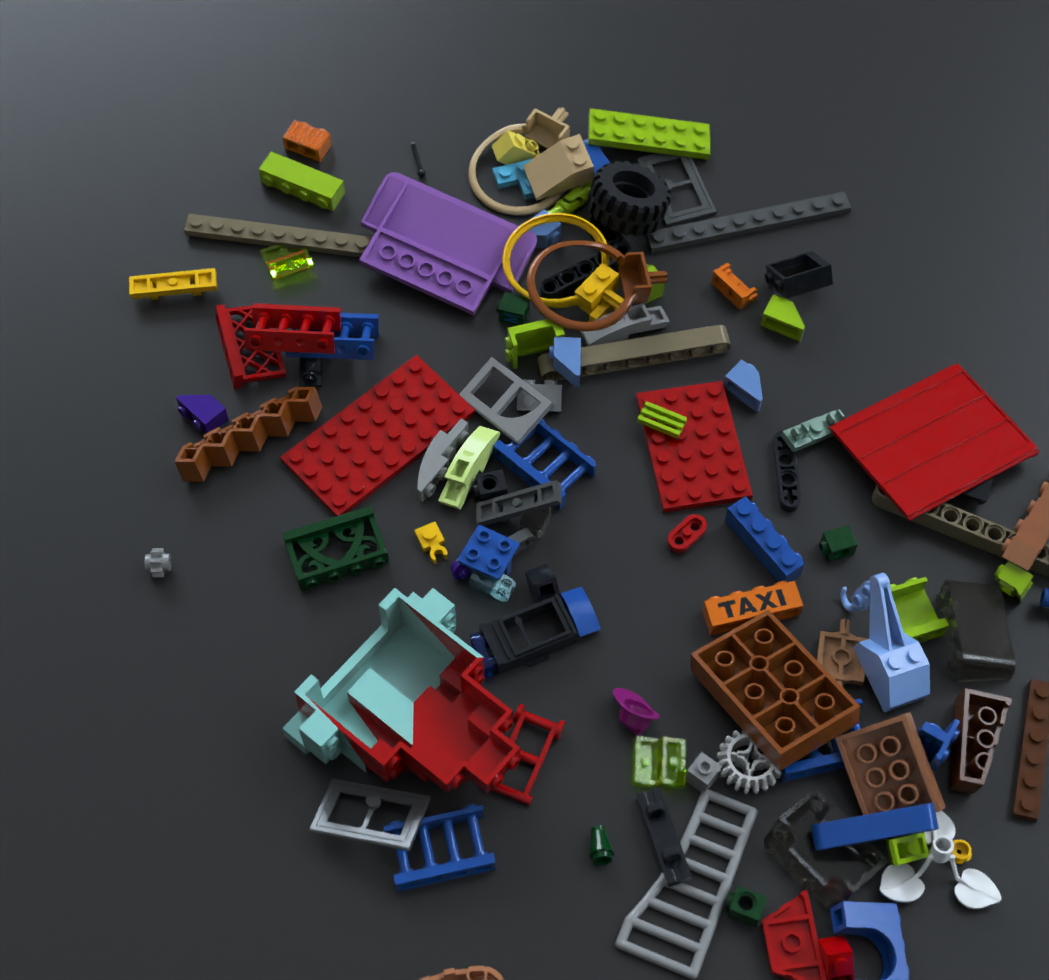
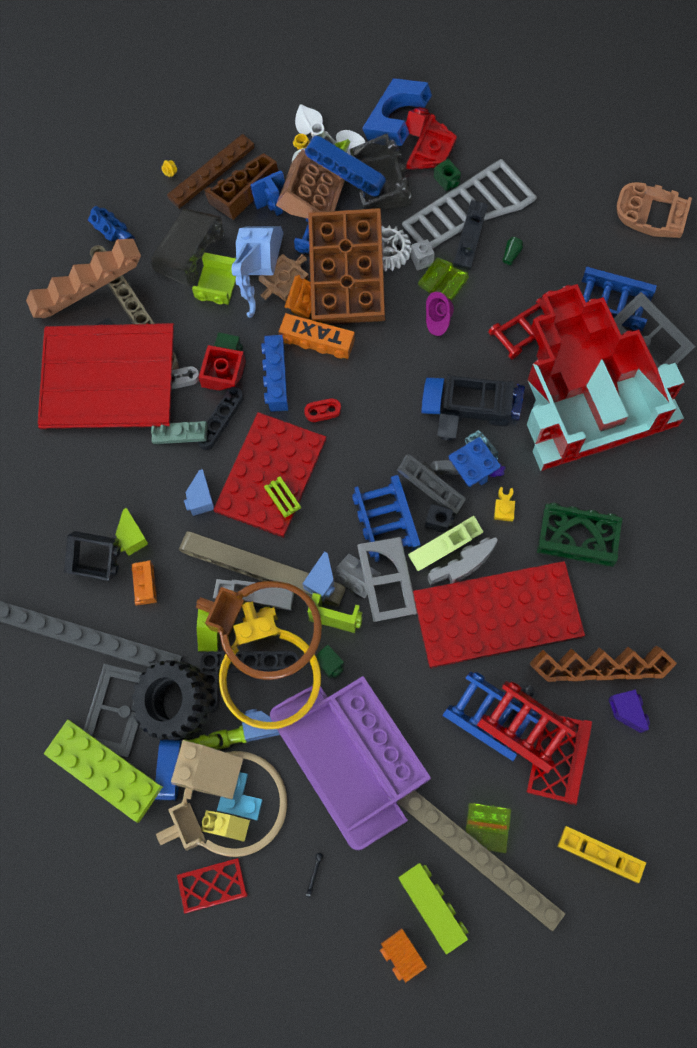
camera: 145 degrees left, 10 degrees up
lime window [994,560,1034,603] -> none
none -> light grey beam [171,366,199,389]
none -> red window [177,858,247,914]
none -> red slope [199,345,246,391]
none -> orange plate [284,275,311,319]

